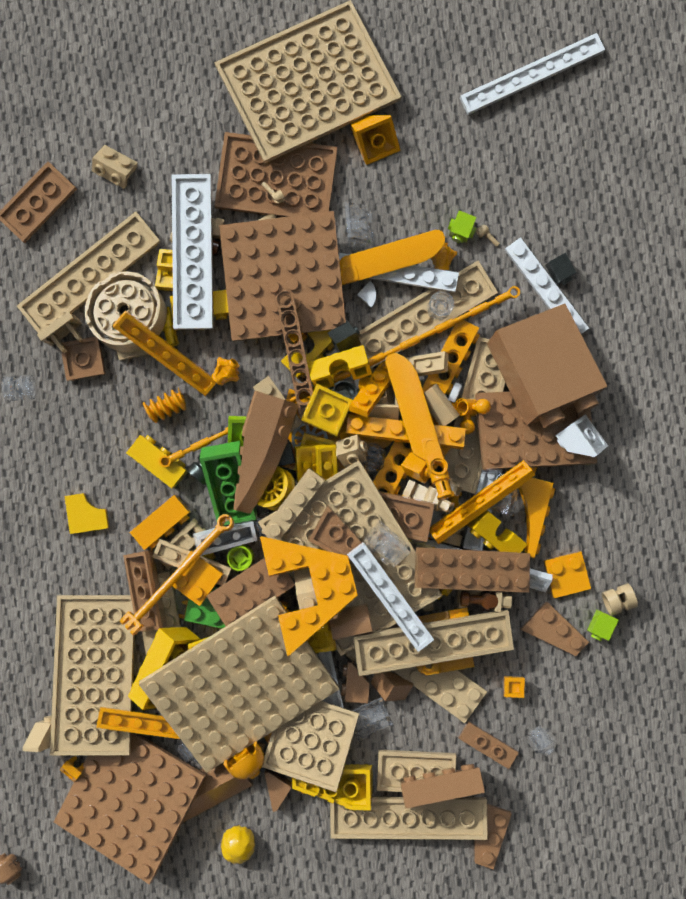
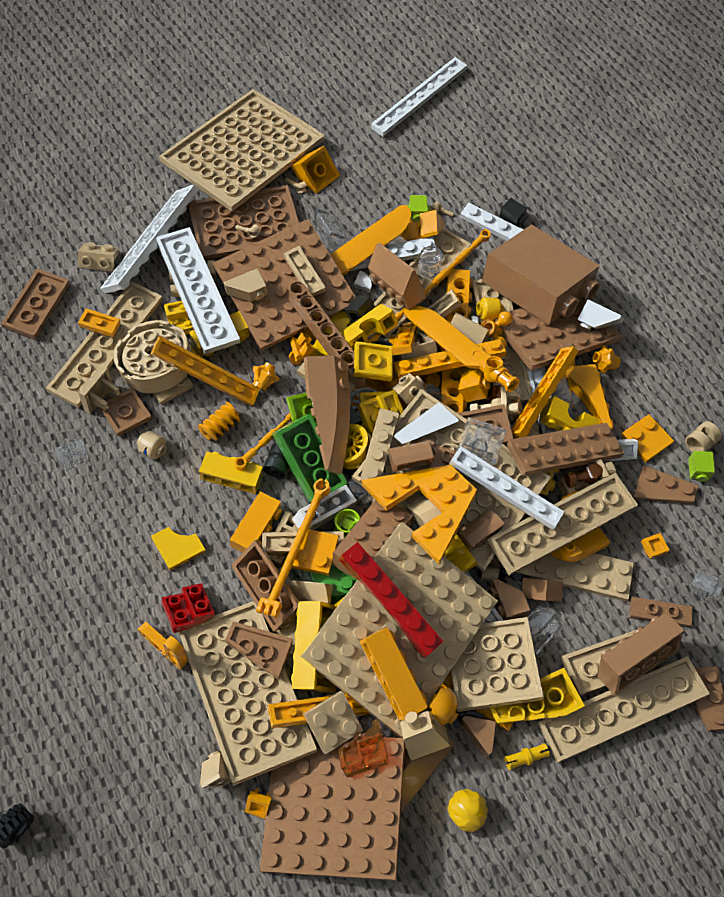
camera: 25 degrees left, 25 degrees down
none -> light orange plate [78,308,121,337]
none -> white plate [100,184,199,293]
none -> tan head [137,431,167,460]
none -> light orange beam [137,622,188,670]
none -> red slope [161,583,215,633]
none -> tan slope [223,268,268,302]
none -> medium nougat wing [225,621,293,680]
none -> tan plate [283,246,326,297]
none -> tan hand [286,178,307,194]
none -> light orange hips [289,332,315,365]
none -> tan slope [290,580,333,604]
none -> tan plate [303,691,363,754]
none -> clear orange slope [338,719,389,778]
none -> red arch [339,542,444,659]
none -> light orange brick [359,627,428,721]
none -> medium nougat slope [368,243,426,310]
none -> medium nougat brick [387,441,434,472]
none -> white sticker [394,403,459,444]
none -> tan torso [400,711,450,761]
none -> light orange slope [420,210,445,238]
none -> yellow head [476,297,504,321]
none -> yellow pin [504,743,550,770]
none -> light orange rock [592,345,621,374]

